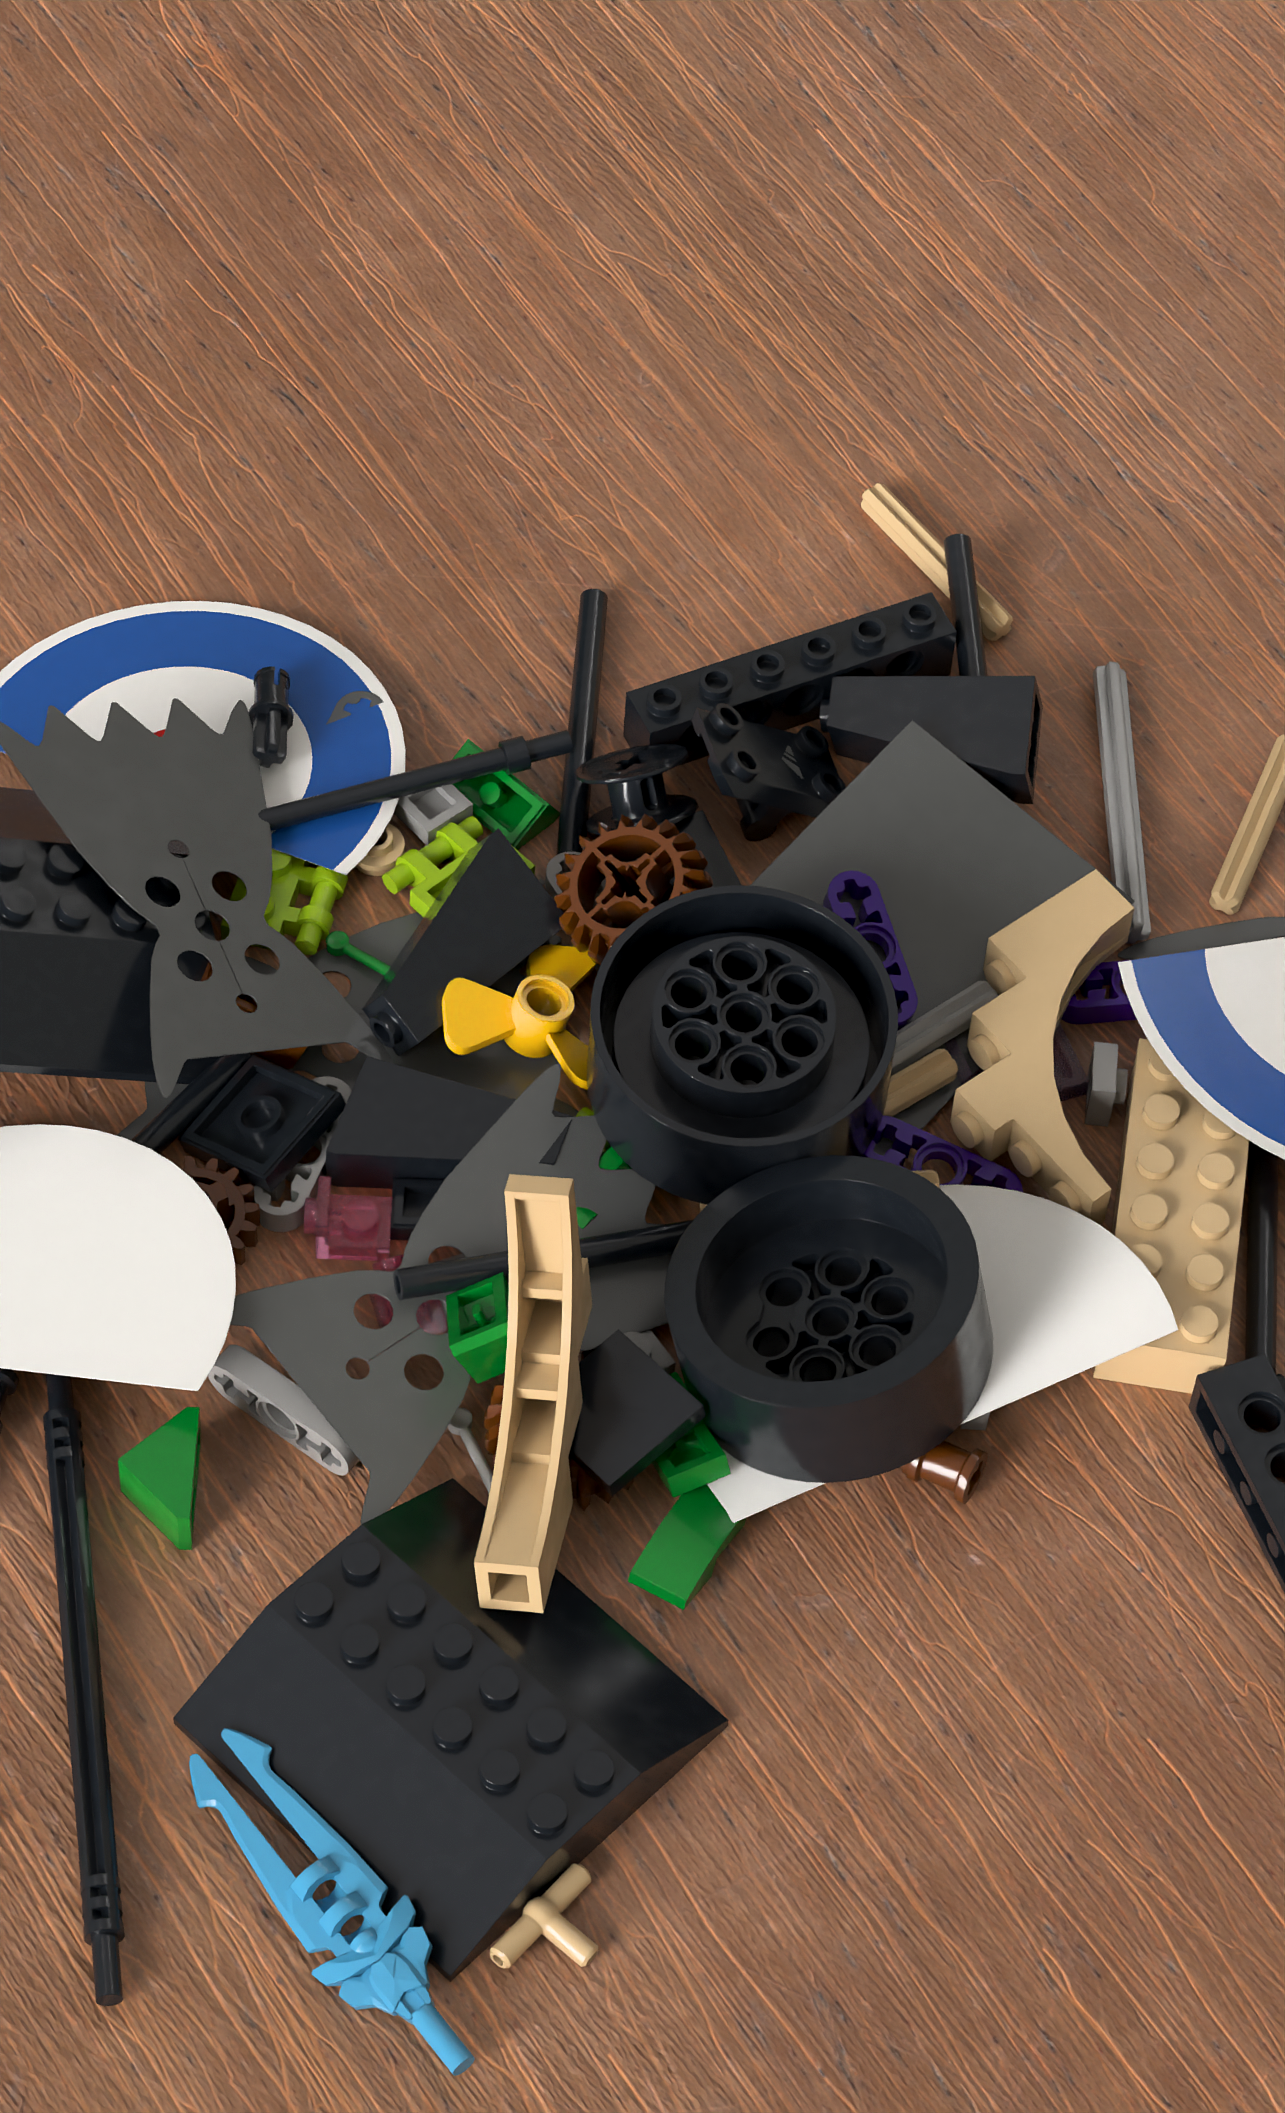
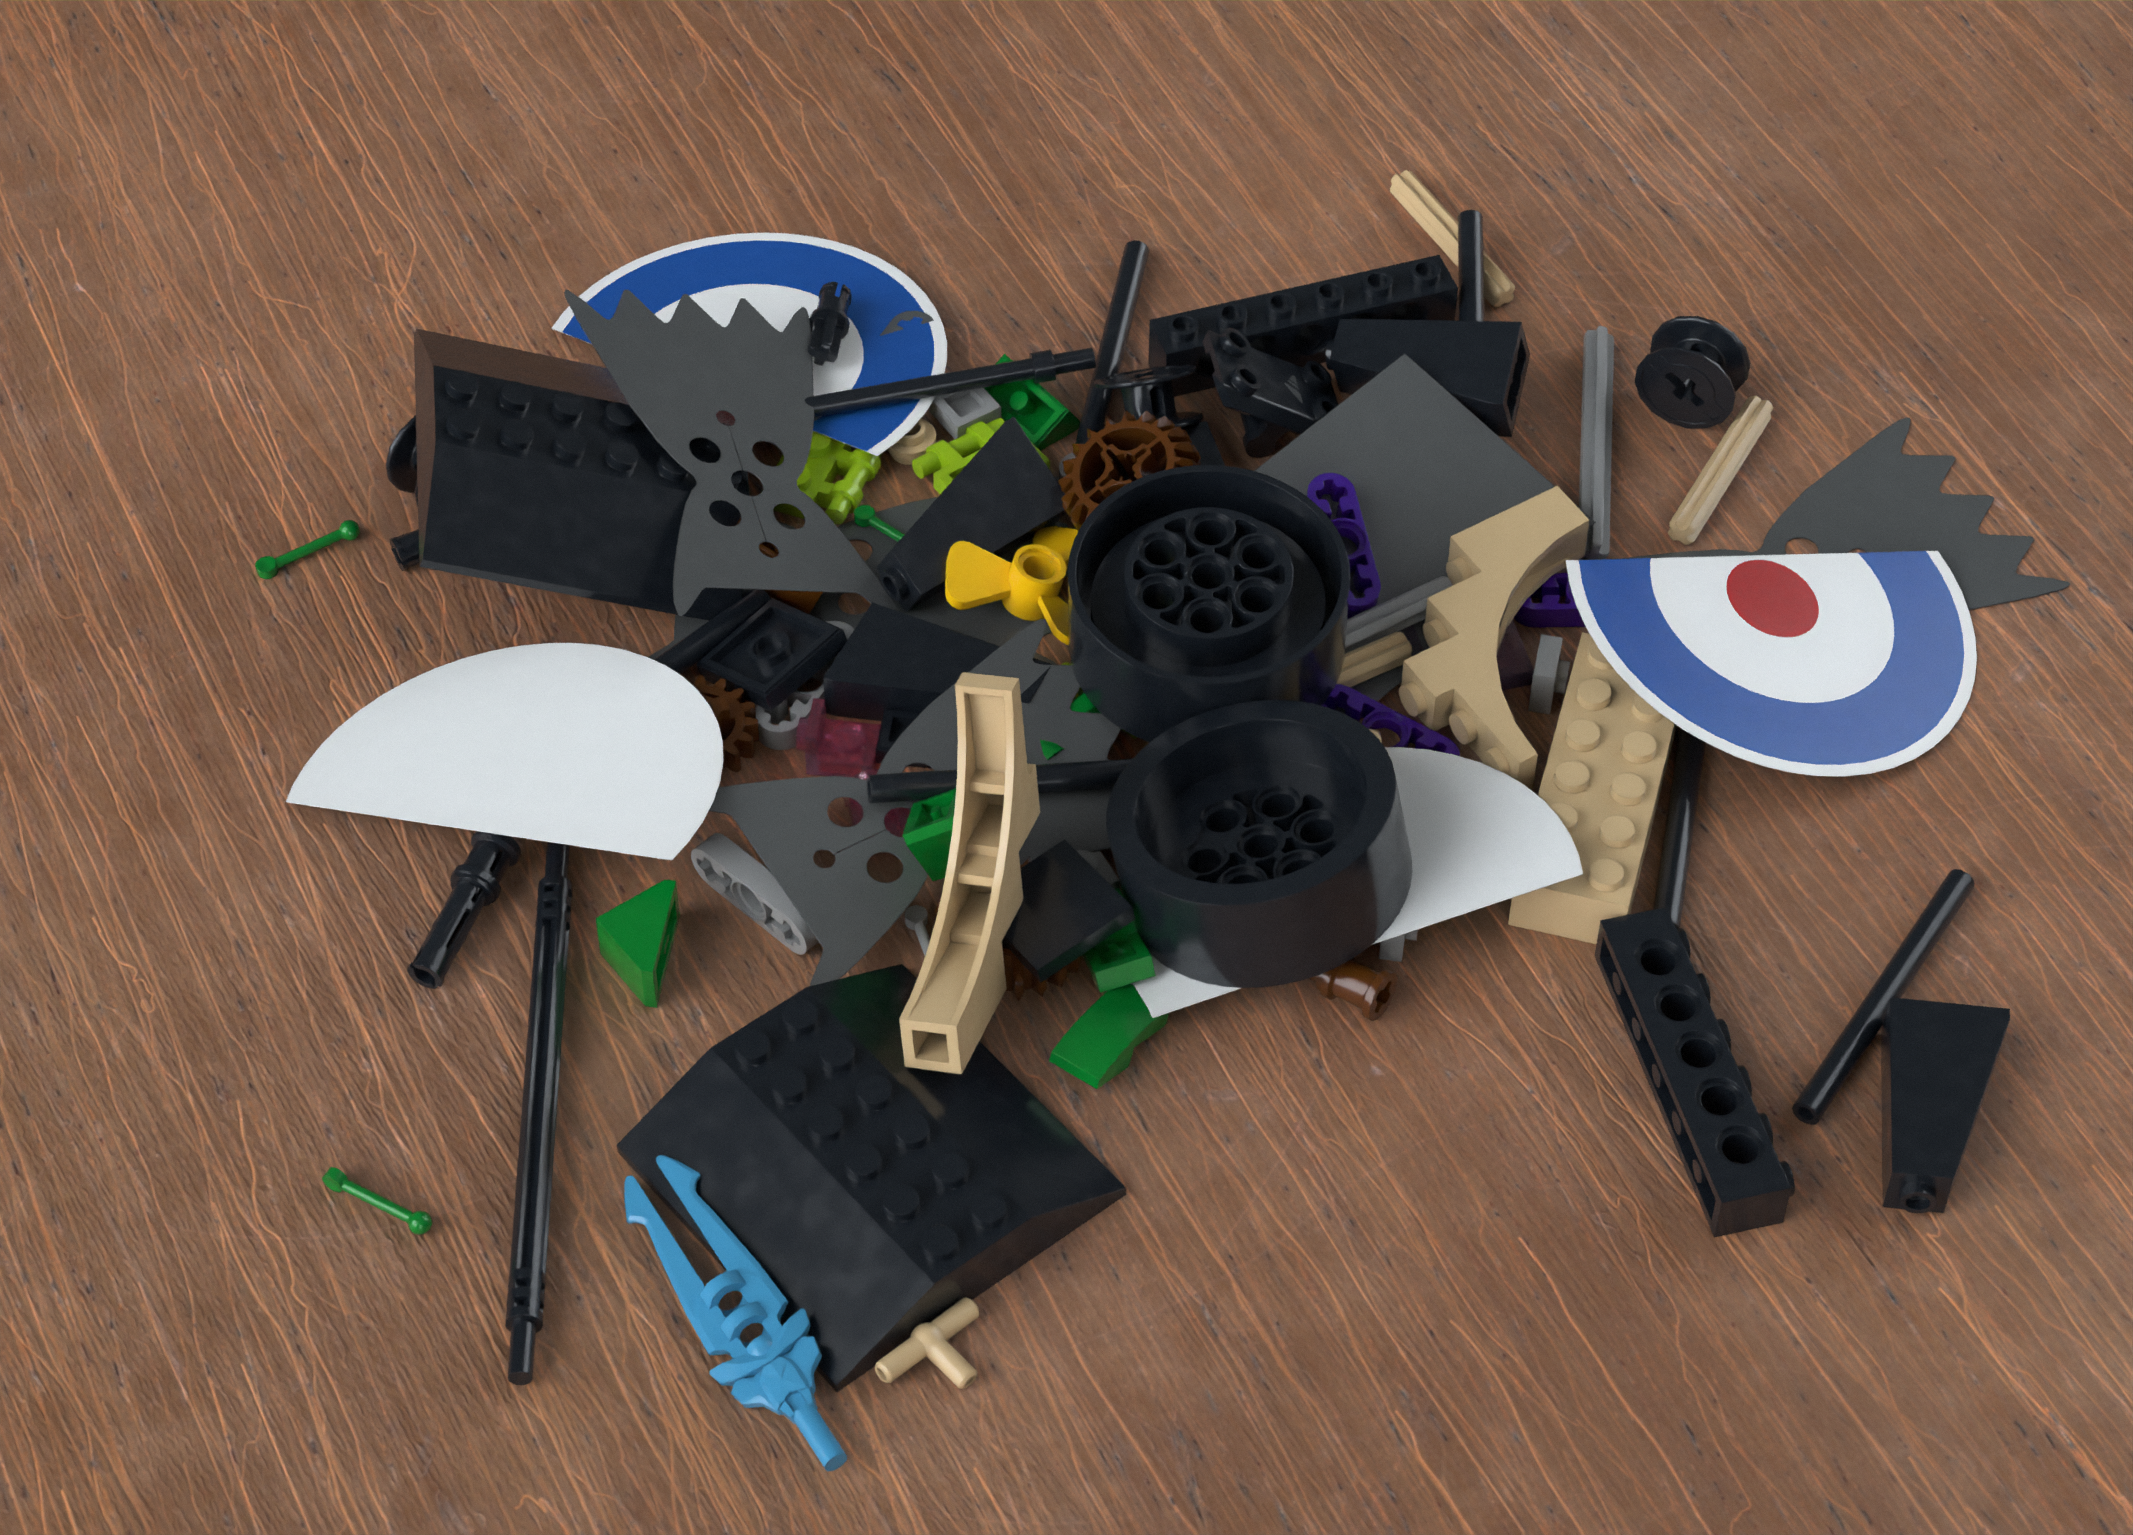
camera: 10 degrees right, 5 degrees down
none -> black piece [1635,316,1751,429]

